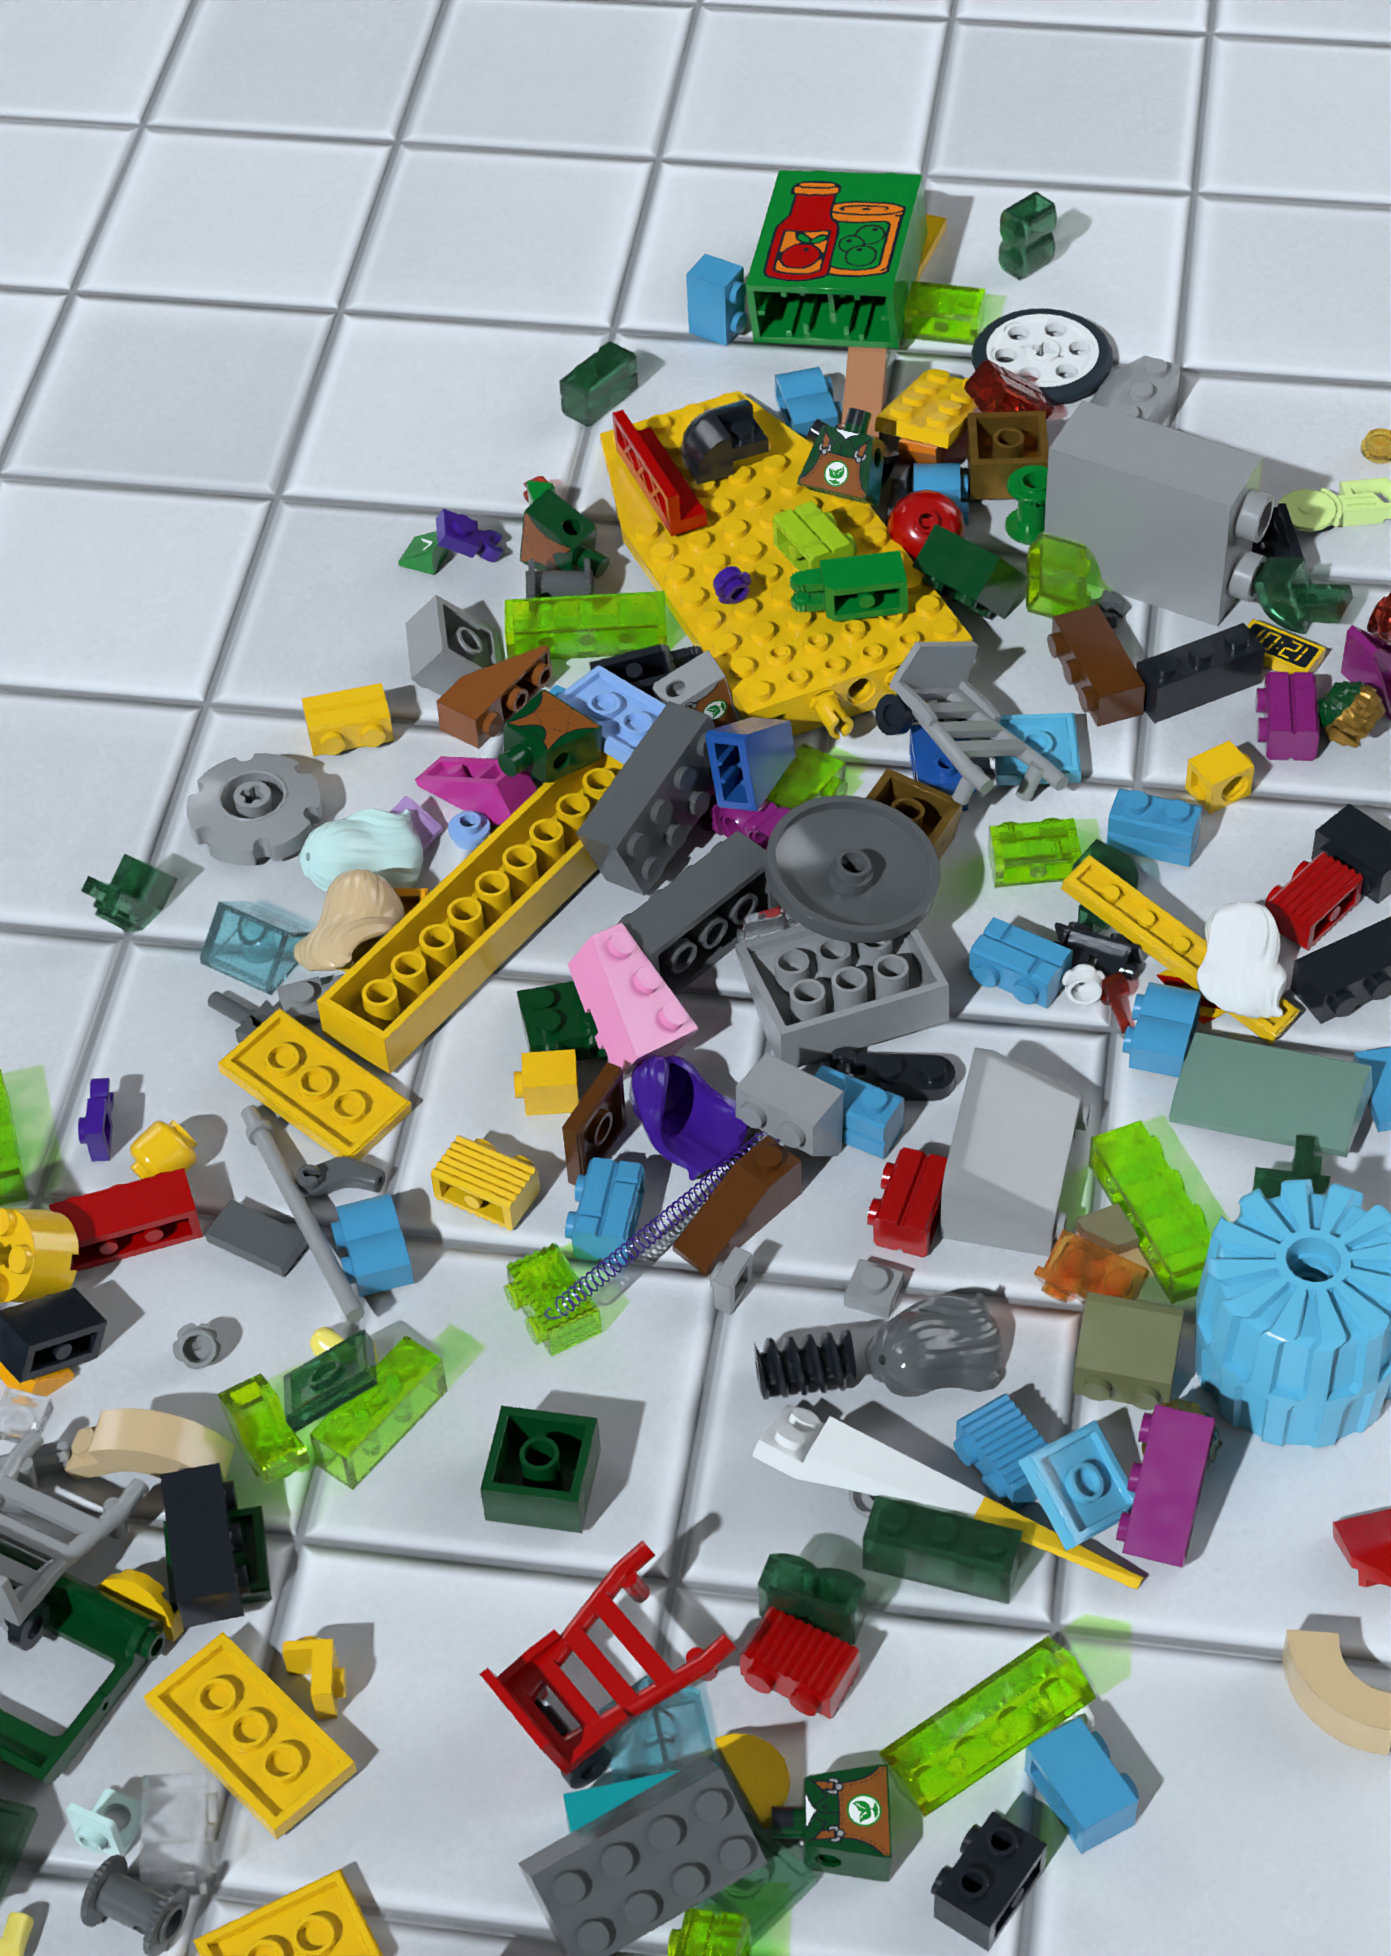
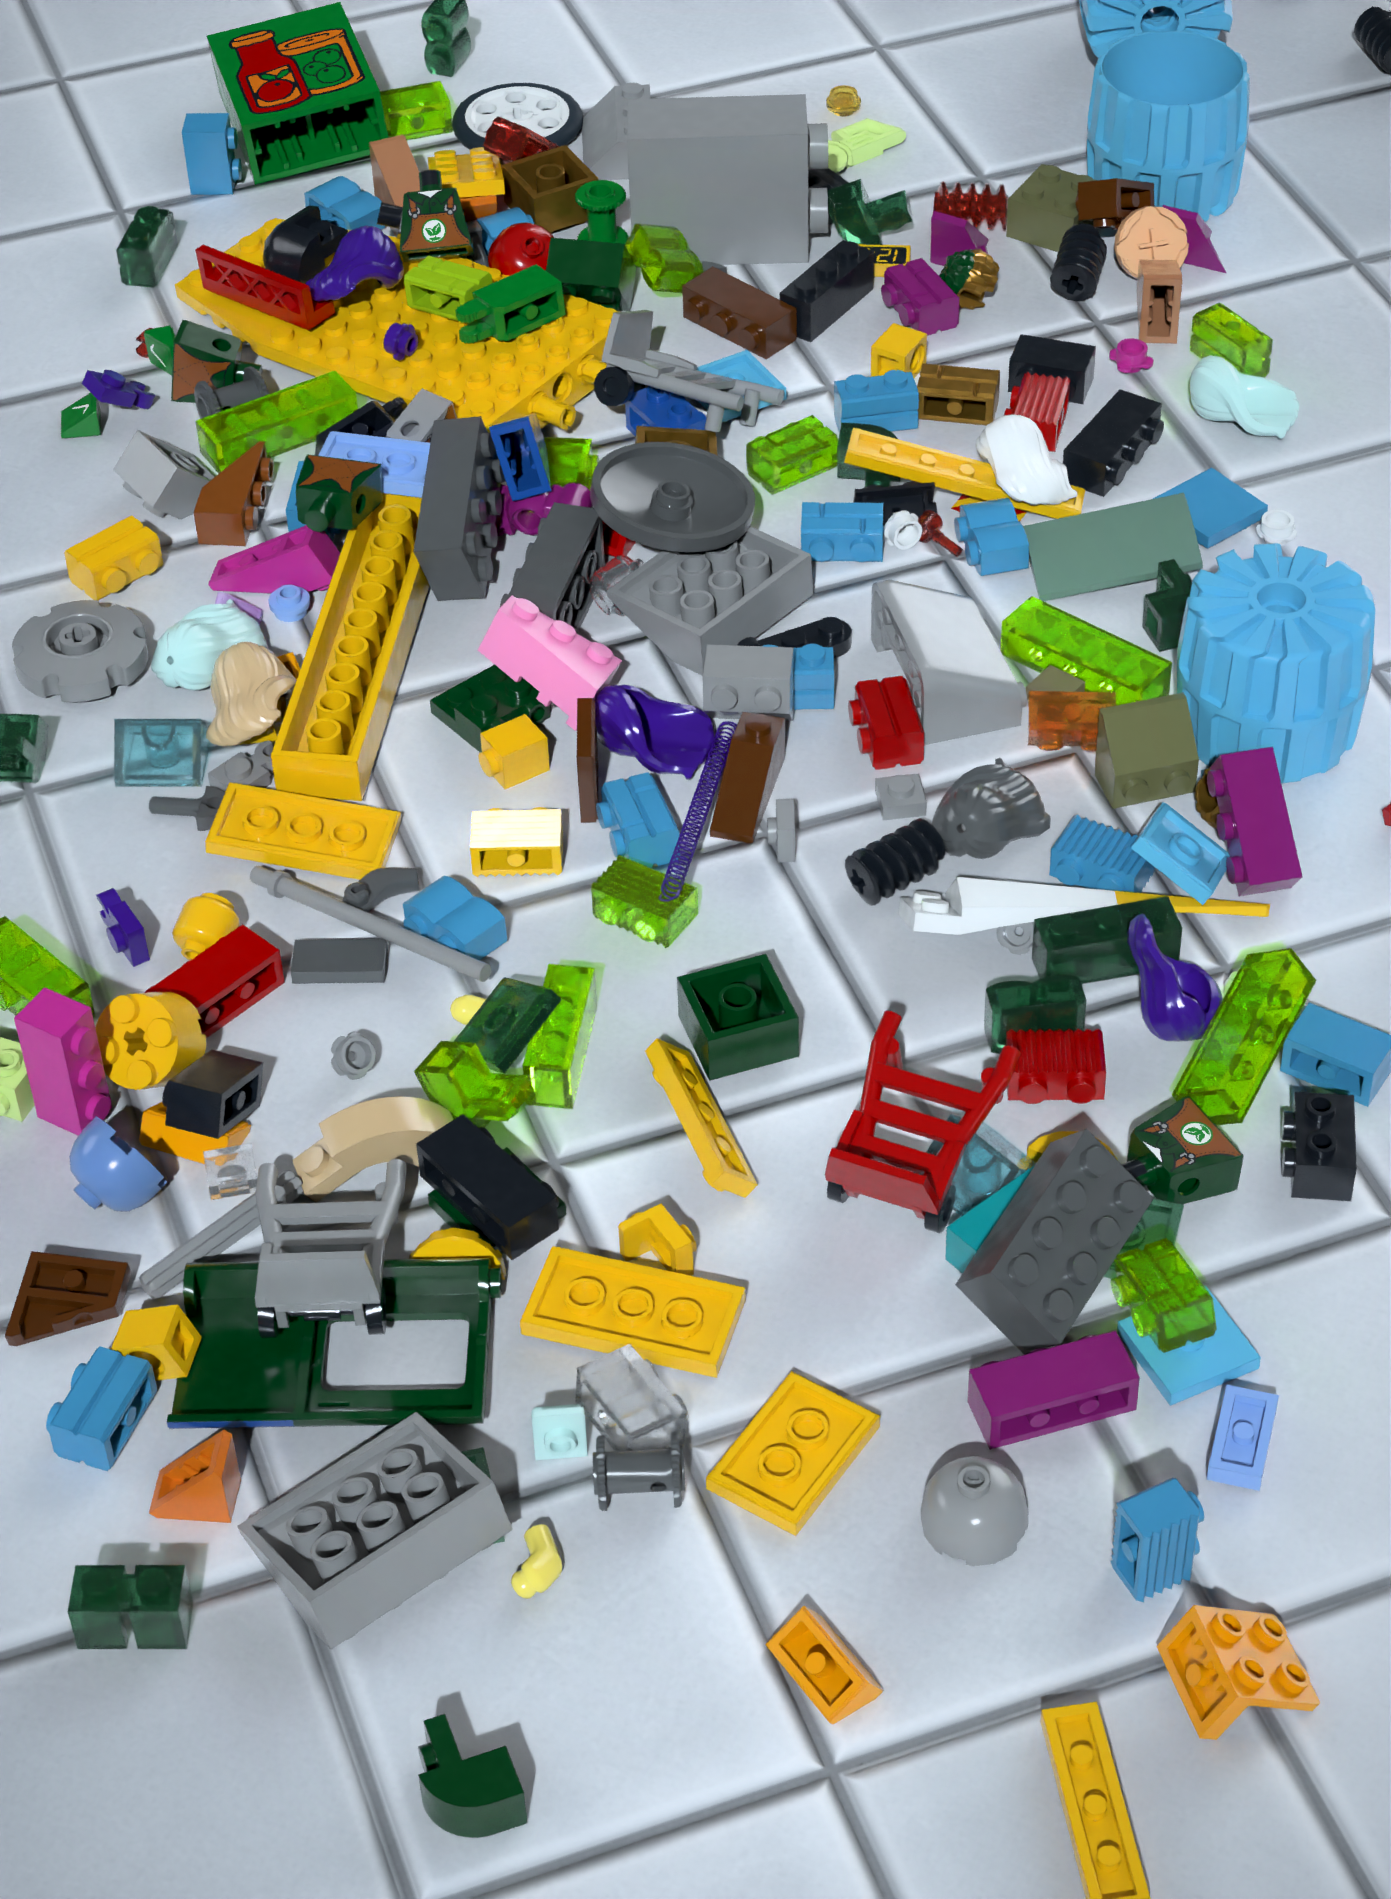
camera: 30 degrees left, 5 degrees down
none -> dark purple piece [305,226,404,302]
none -> yellow plate [645,1038,758,1198]
none -> pearl gold brick [917,363,1000,426]
none -> dark purple piece [1127,913,1224,1042]

